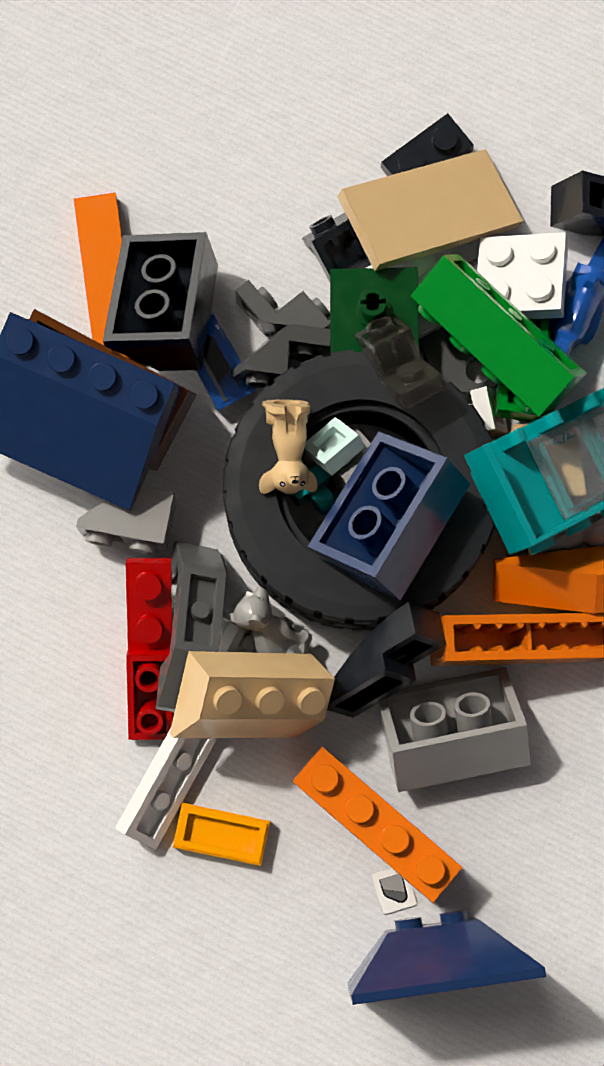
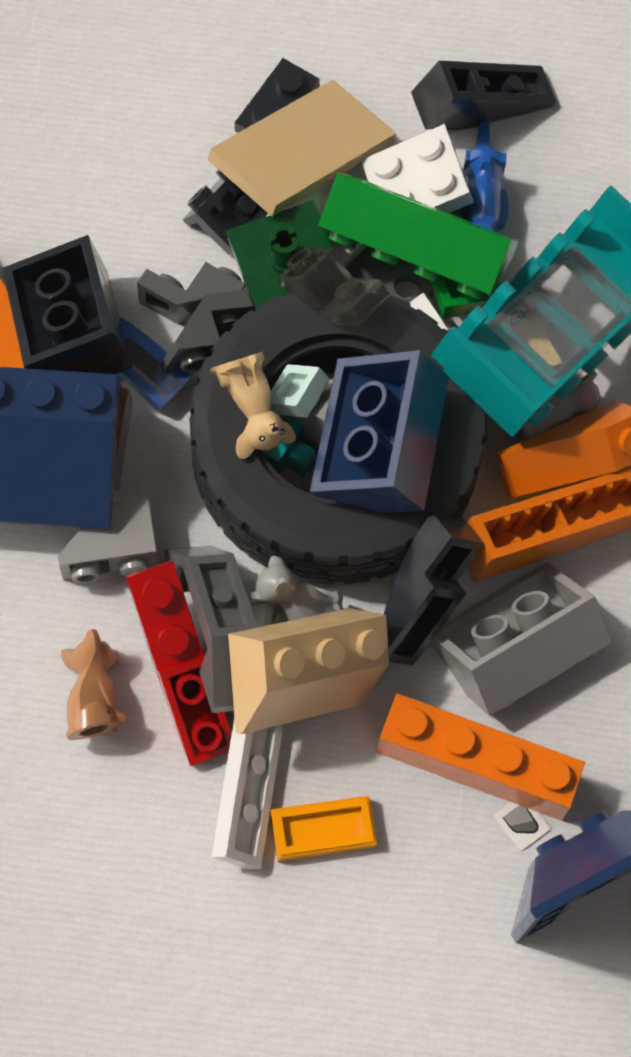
camera: 25 degrees left, 10 degrees down
none -> medium nougat animal [61,629,129,740]

